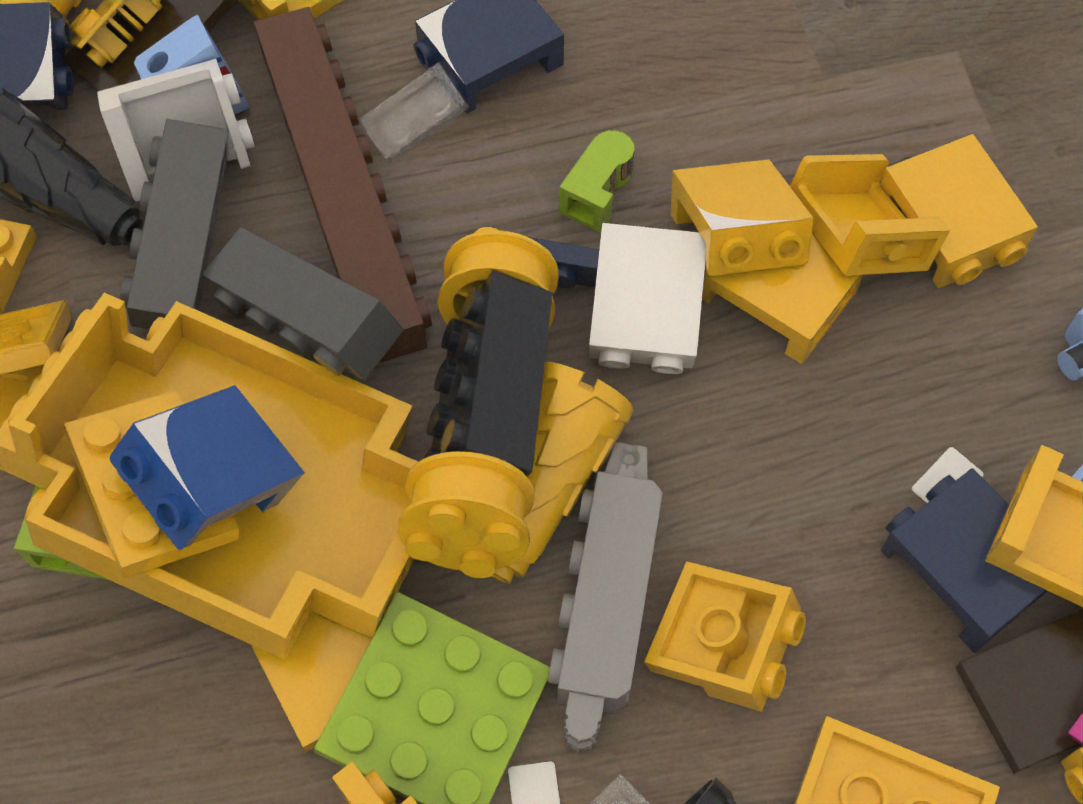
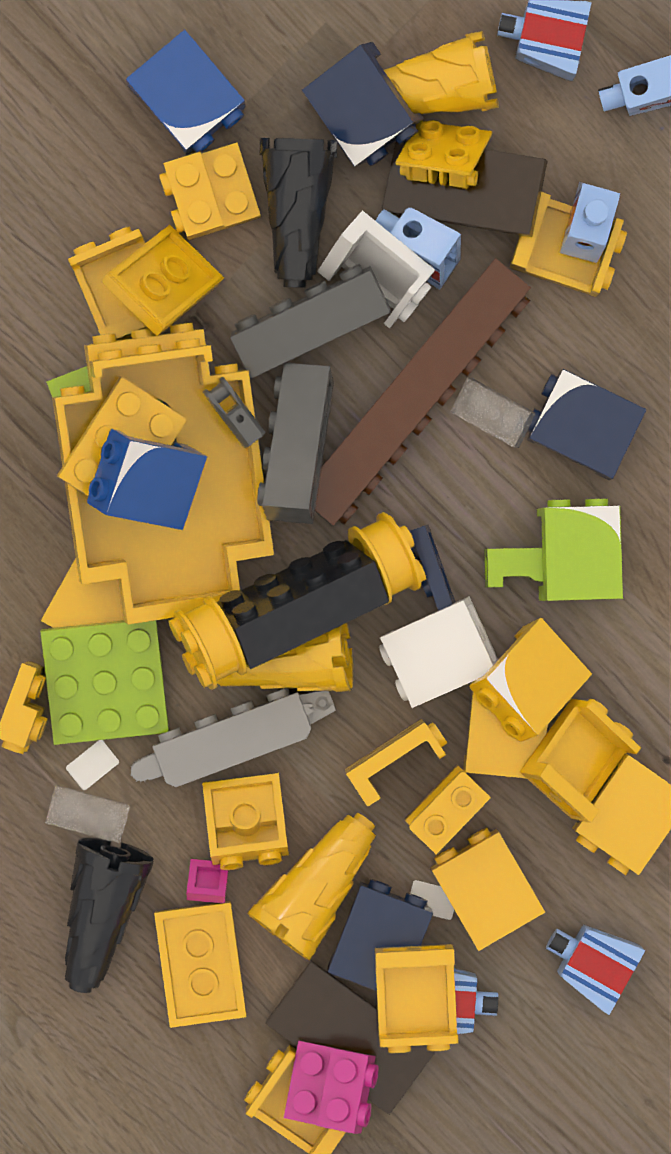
camera: 60 degrees right, 25 degrees up
none -> dark pink plate [186,859,229,903]
none -> dark grey bar [203,377,265,448]
none -> yellow cone [247,812,376,960]
none -> yellow panel [345,719,447,807]
none -> yellow panel [404,765,491,855]
none -> yellow panel [430,827,545,951]
none -> lime panel [537,499,623,601]

